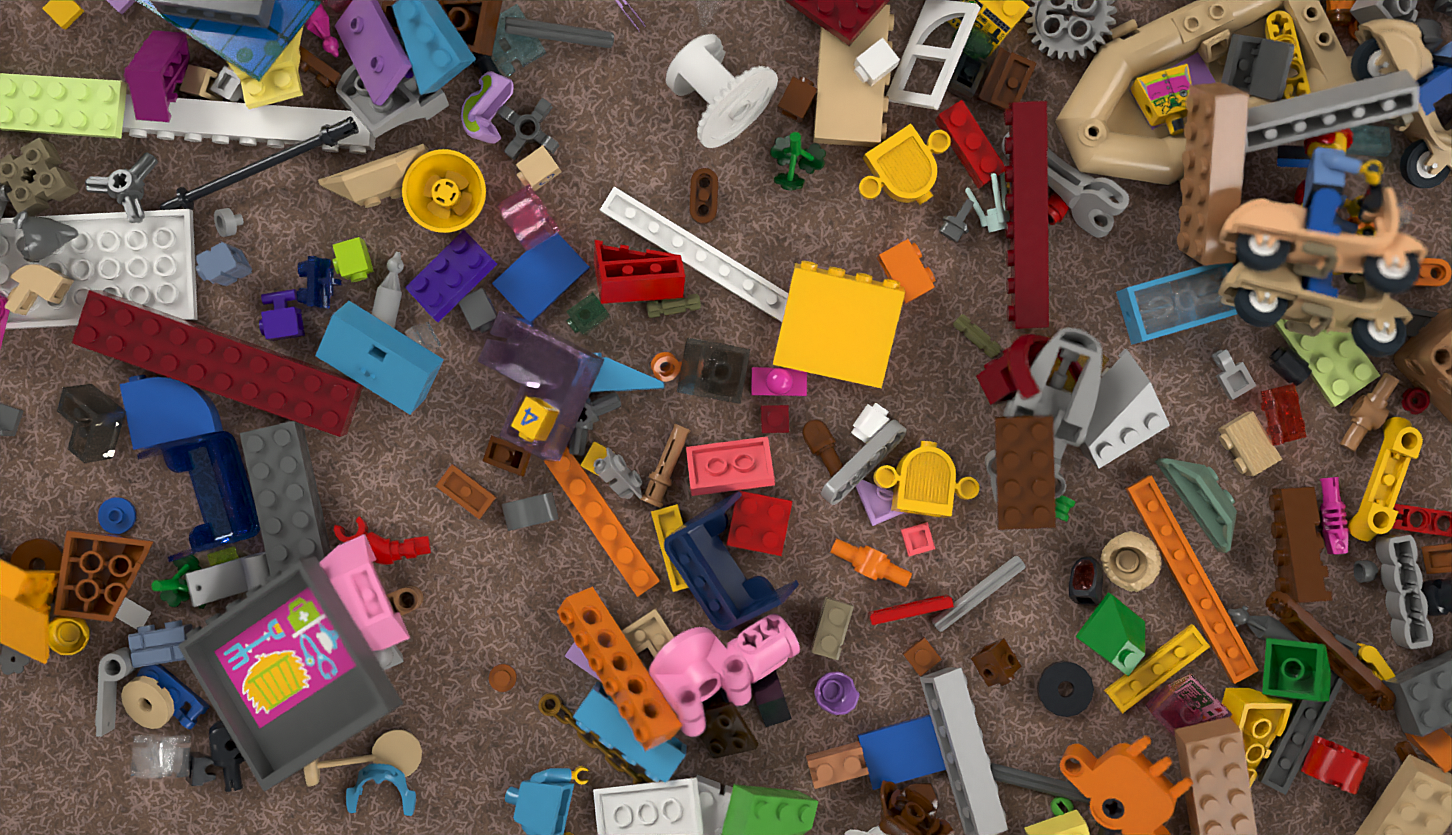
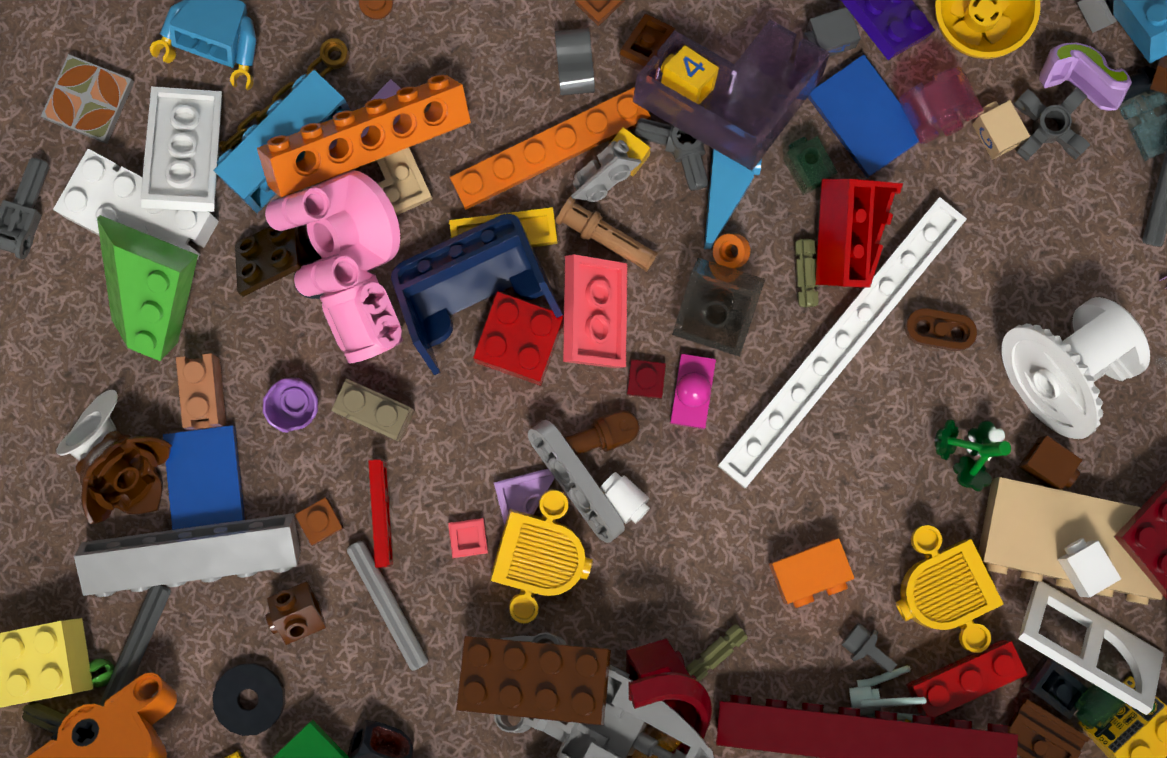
camera: 105 degrees right, 5 degrees down
black slope [751,670,792,727] -> none
yellow panel [773,261,905,389] -> none
orange pin [830,538,912,588] -> none
green wheel [1055,495,1076,522] -> none

